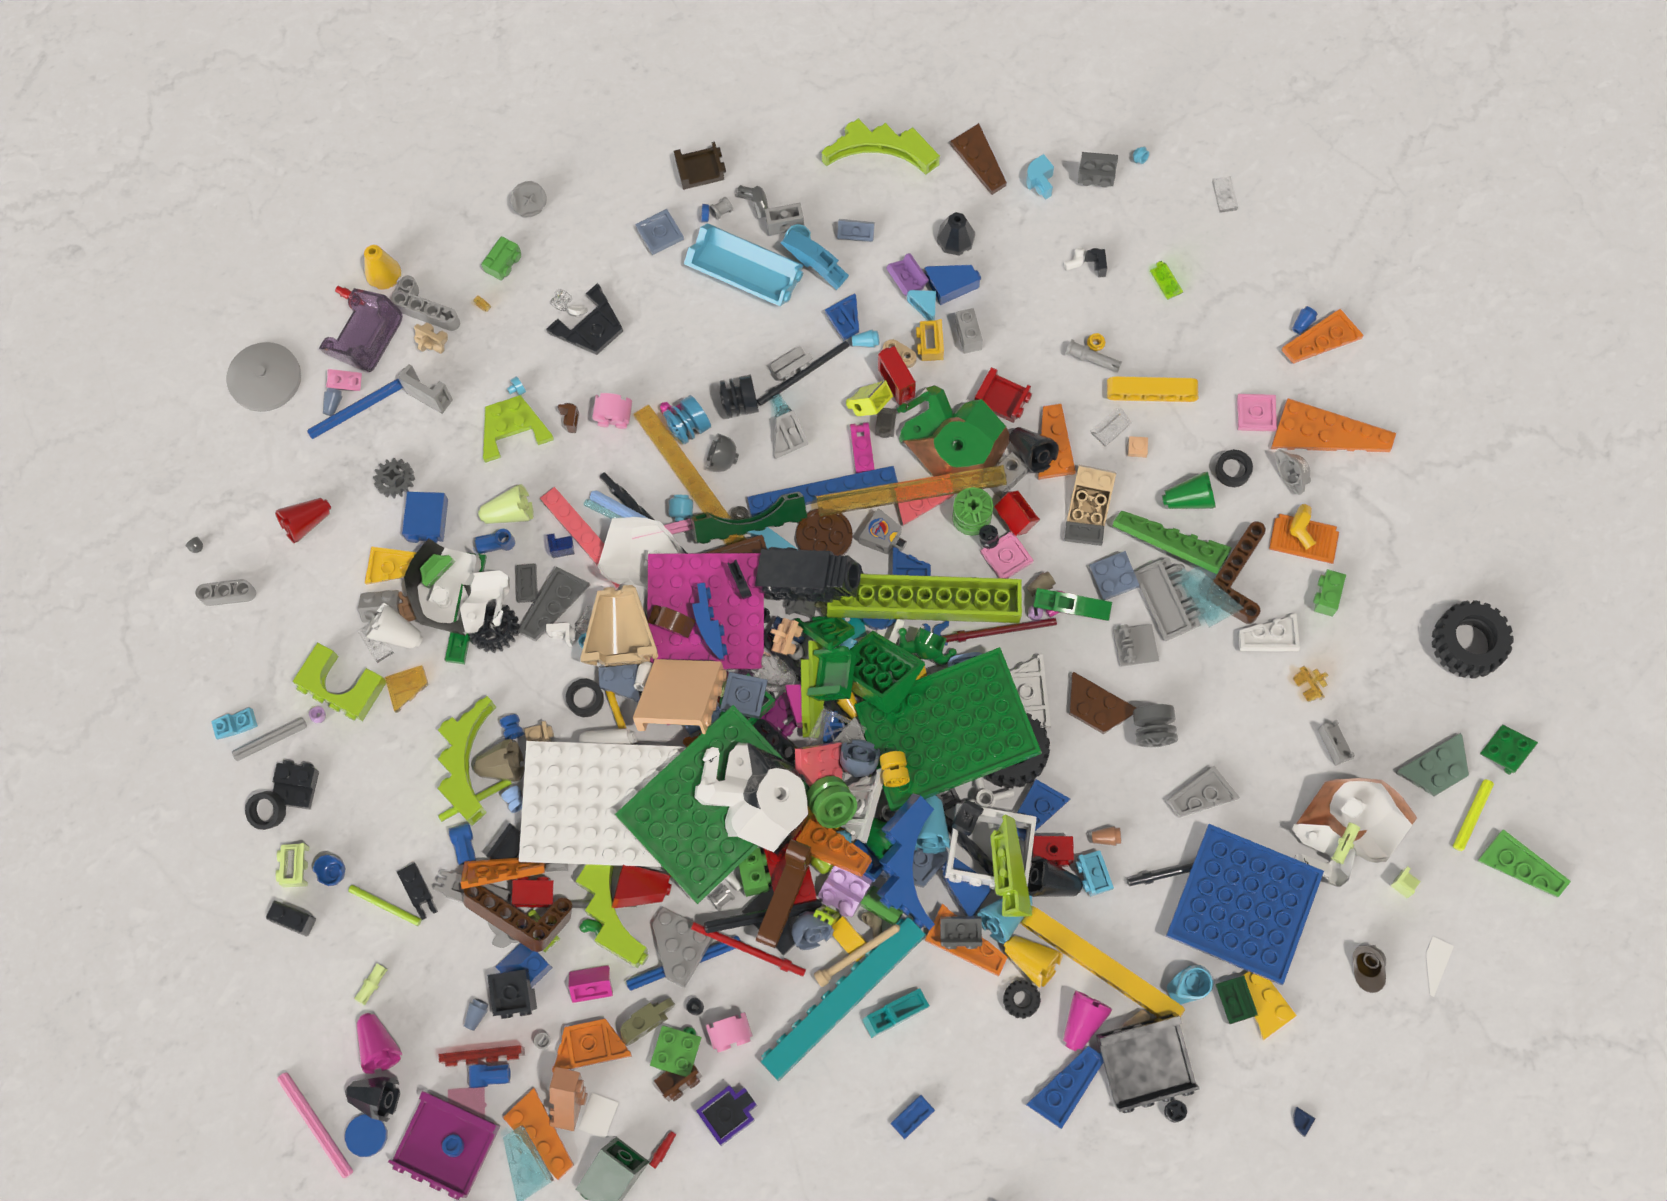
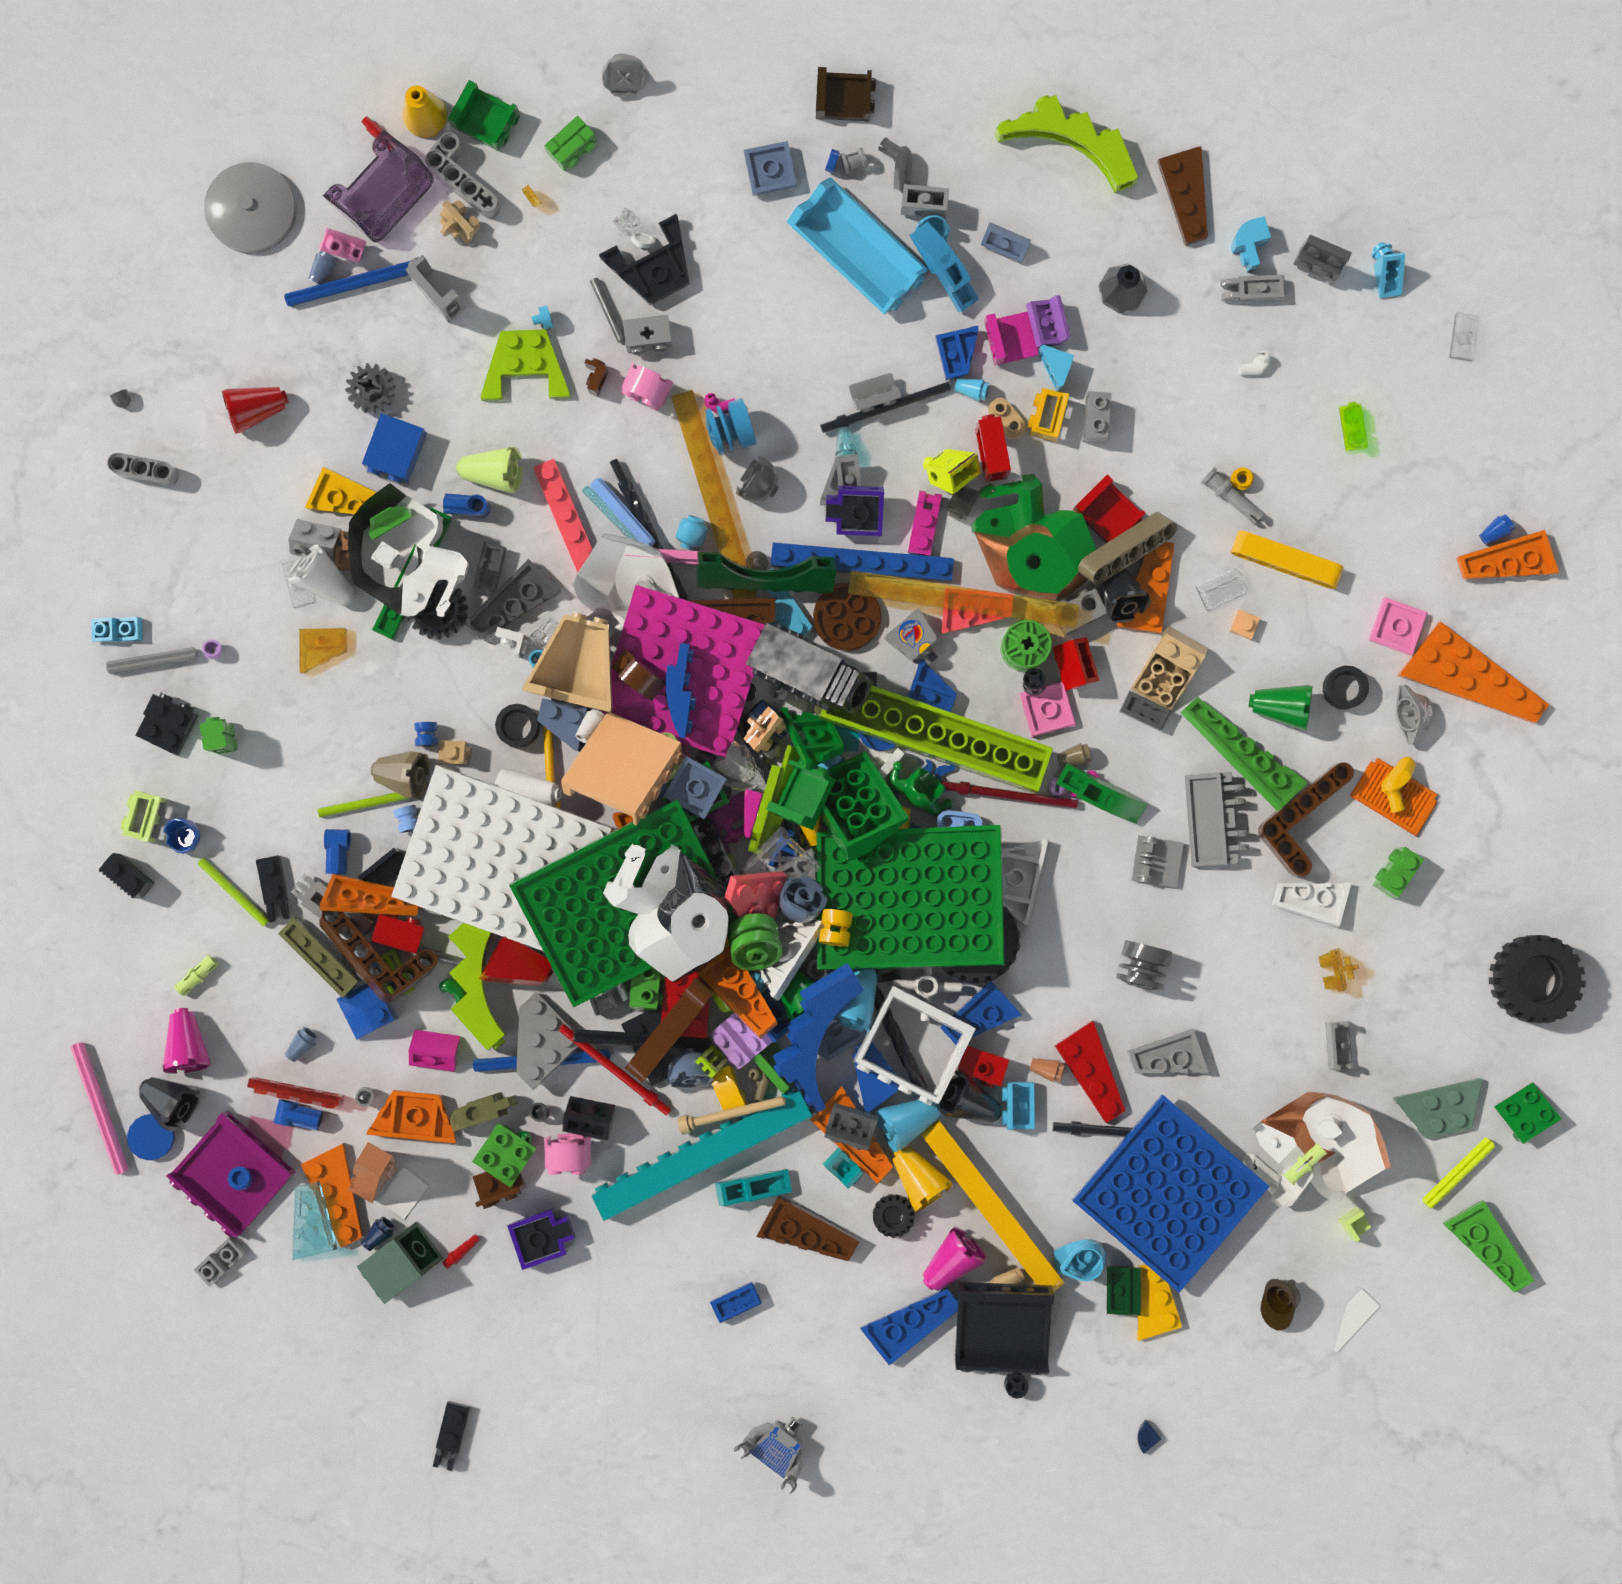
camera: 10 degrees right, 15 degrees up
black tyre [245,791,286,830] -> none
lime arch [292,642,387,722] -> none
lime arch [437,696,496,826] -> none
black plate [487,969,537,1019] -> none
clear blue panel [547,533,575,558] -> none
black wheel [719,374,759,419] -> none
black piece [727,559,752,600] -> none
blue slope [924,265,981,305] -> none
black bracket [951,800,984,836] -> none
lime wedge [990,814,1032,917] -> none
reddish brown wing [1069,672,1136,734] -> none
black bracket [1085,248,1107,278] -> none
sand blue plate [1090,551,1140,600] -> none
clear light blue wing [1180,568,1244,628] -> none
none -> bright green brick [199,717,238,754]
none -> olive plate [278,917,361,998]
none -> dark blue cone [361,1217,395,1251]
none -> green panel [448,80,520,151]
none -> black brick [562,1096,615,1141]
none -> flat silver bar [590,278,625,343]
none -> light grey brick [623,315,672,355]
none -> reddish brown wing [756,1195,860,1262]
none -> teal bracket [823,1147,863,1189]
none -> piece [825,485,884,536]
none -> dark pink bracket [984,312,1038,366]
none -> red wing [1054,1020,1125,1123]
none -> dark tan beam [1078,512,1177,585]
none -> light grey hinge [1220,275,1285,301]
none -> medium azure slope [1374,253,1405,298]

